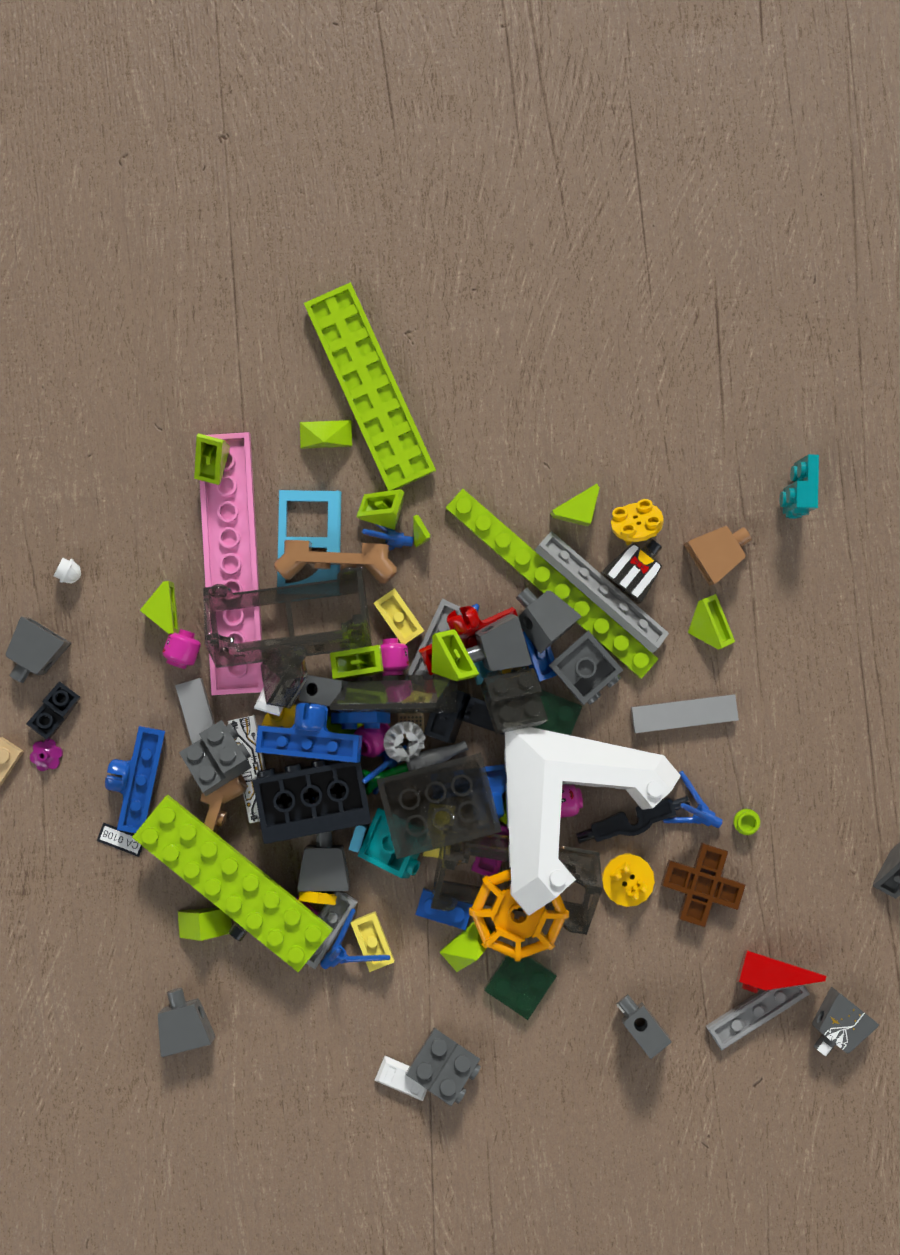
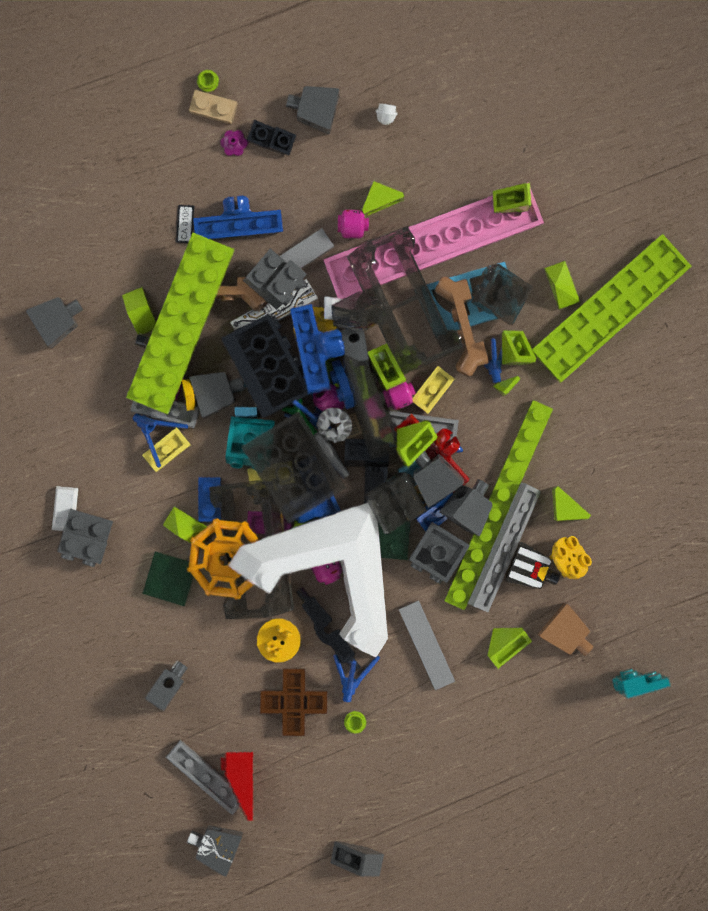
camera: 70 degrees right, 0 degrees up
none -> clear smoke plate [471,264,533,325]

